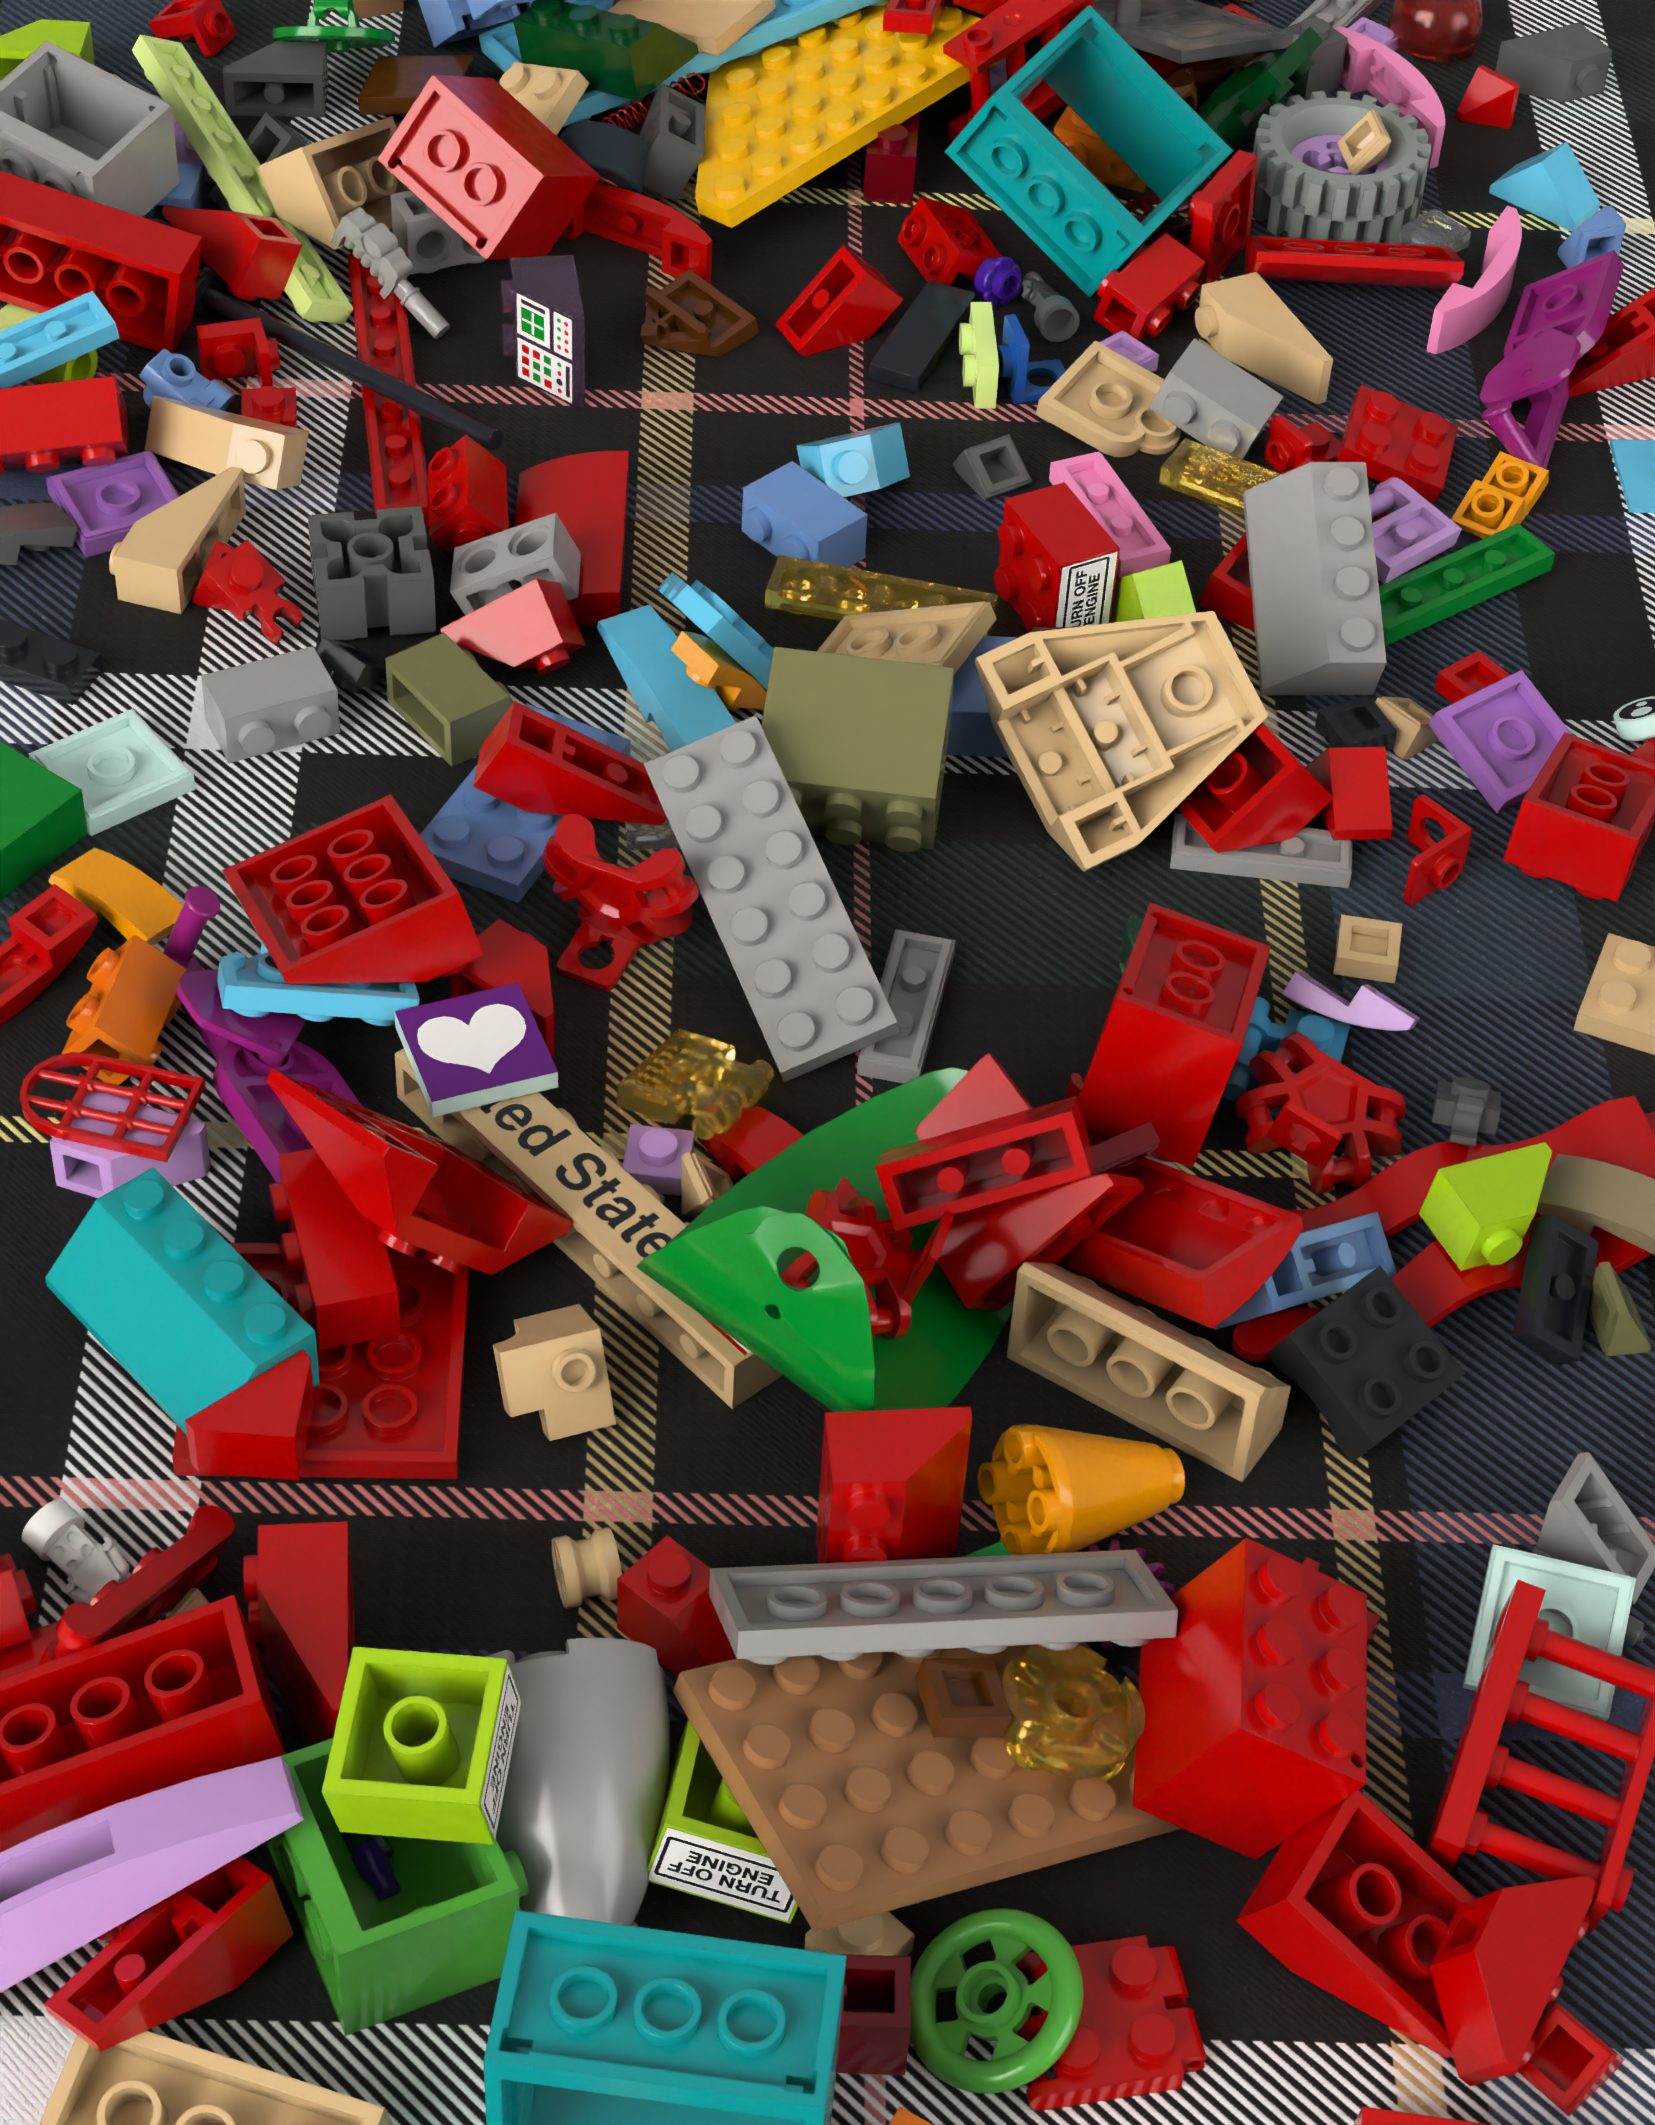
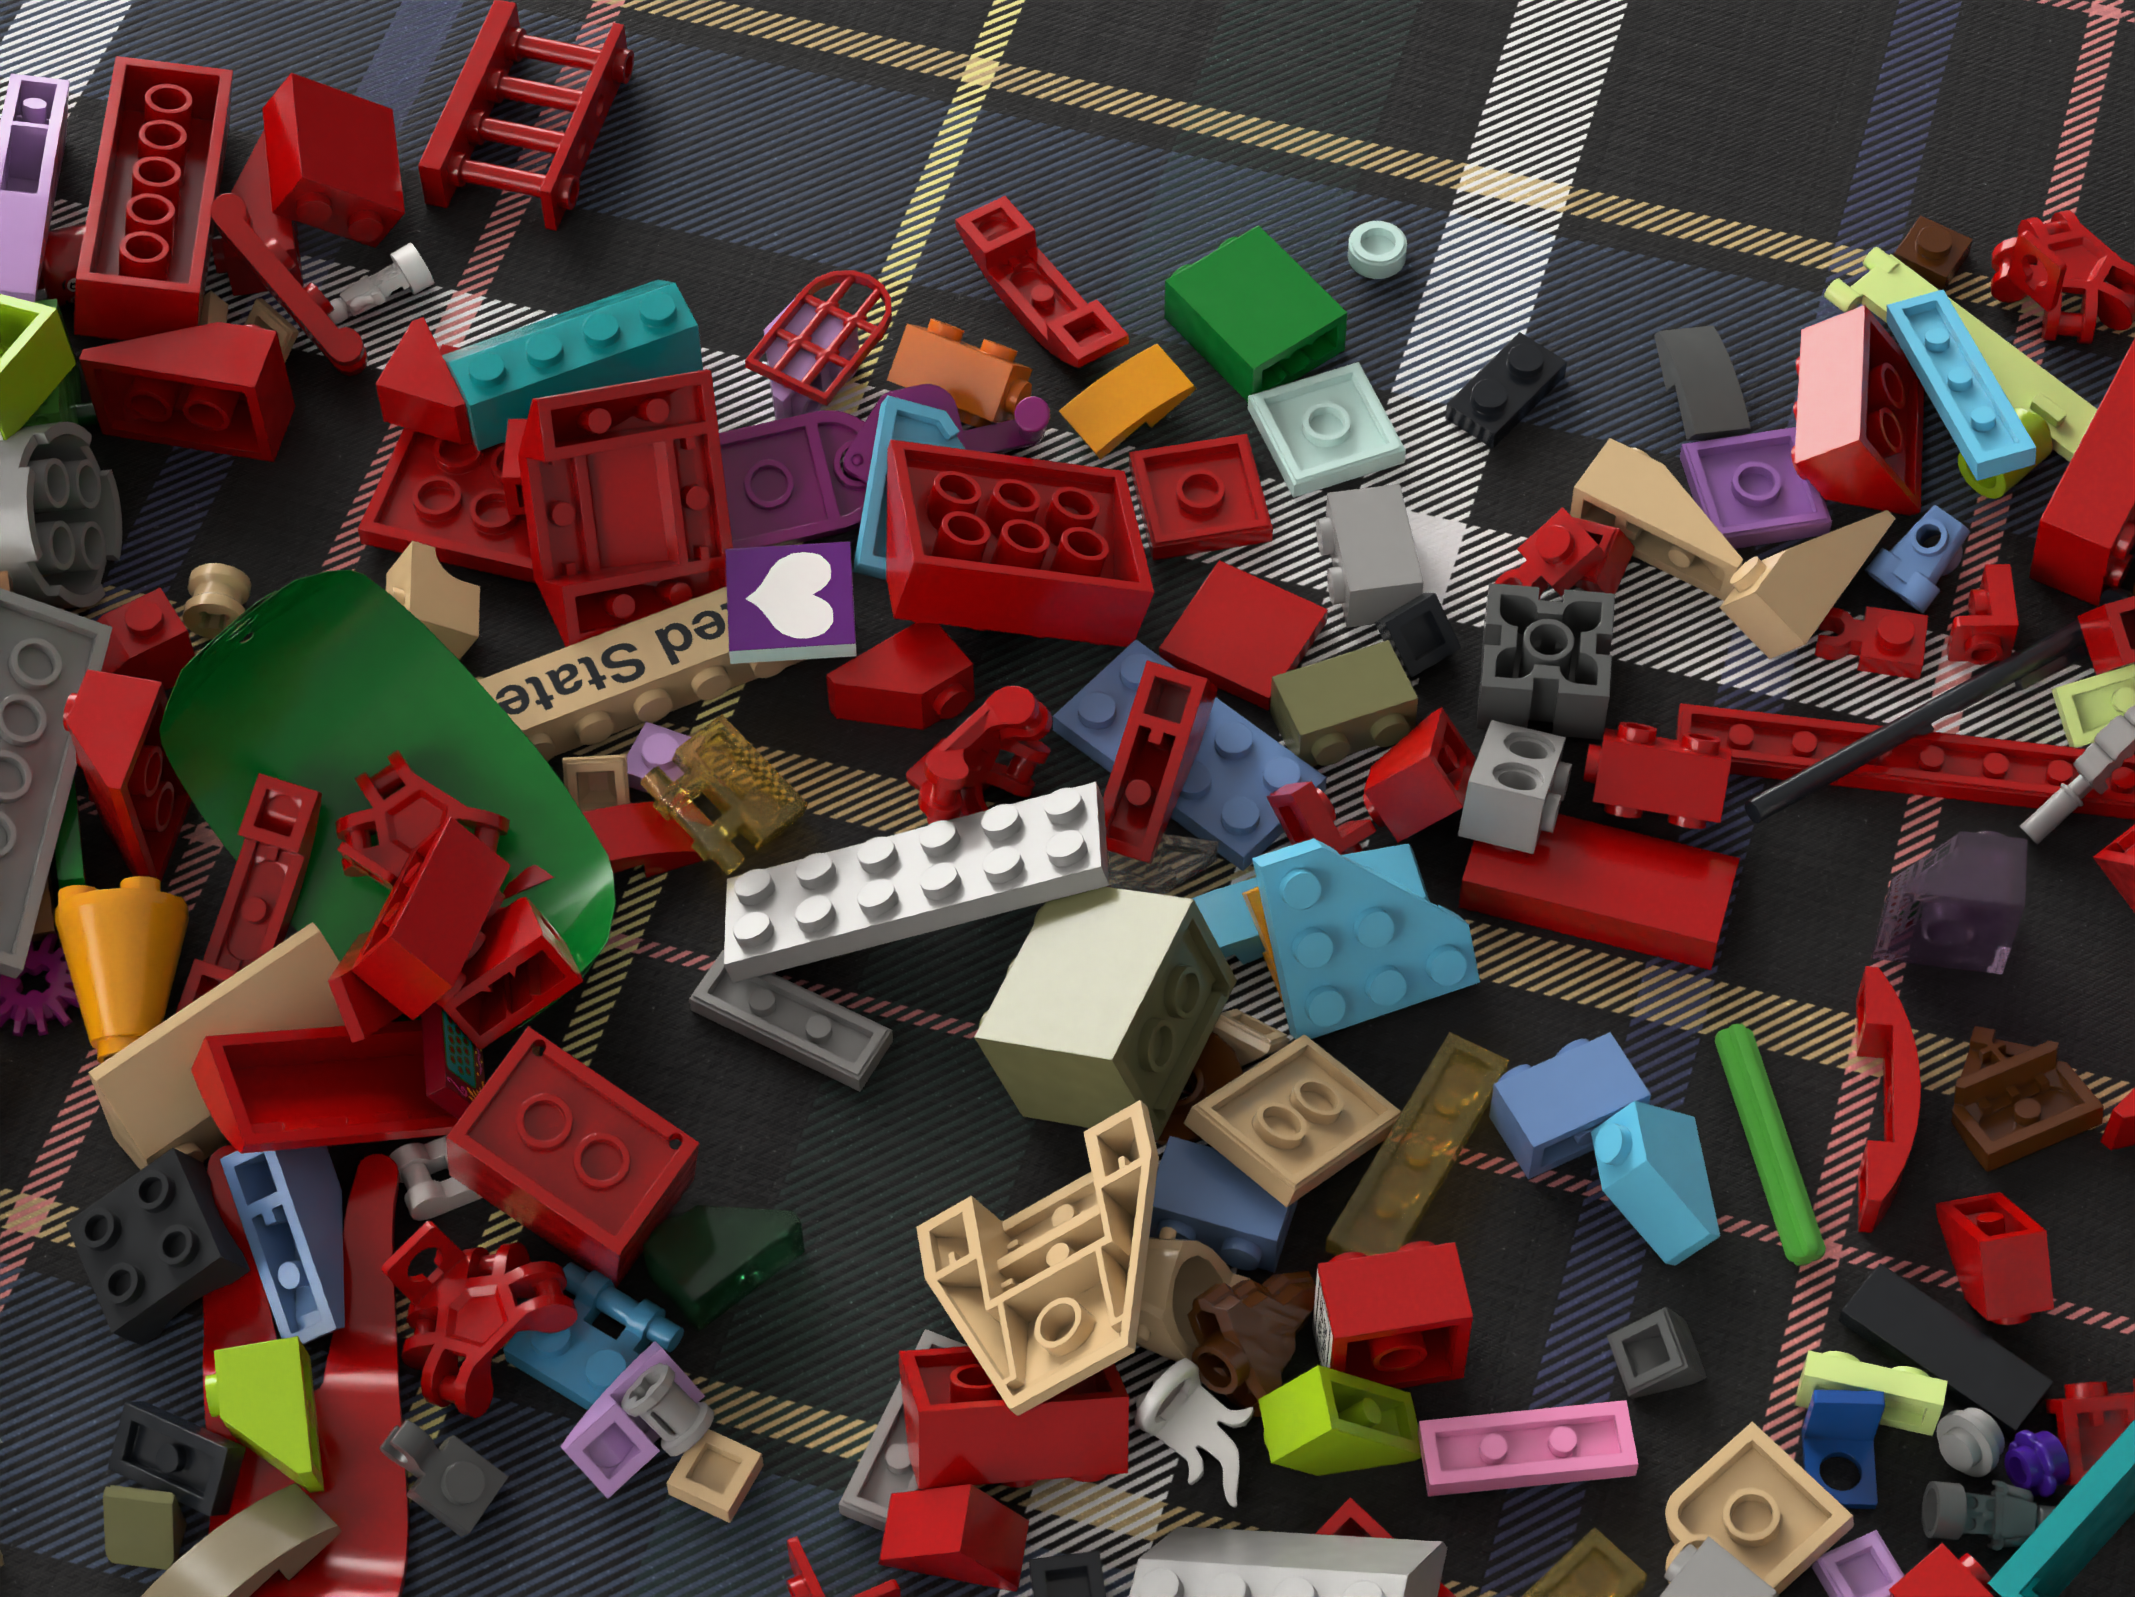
camera: 110 degrees right, 10 degrees up
none -> red slope [176,773,322,1013]
none -> light grey bush [621,1363,714,1456]
none -> red tile [1129,434,1273,560]
none -> red tile [1159,560,1328,710]
none -> red bracket [1266,781,1376,855]
none -> bright green axle [1715,1024,1826,1266]
none -> red slope [1856,966,1921,1233]
none -> light grey plate [1937,1408,2005,1477]

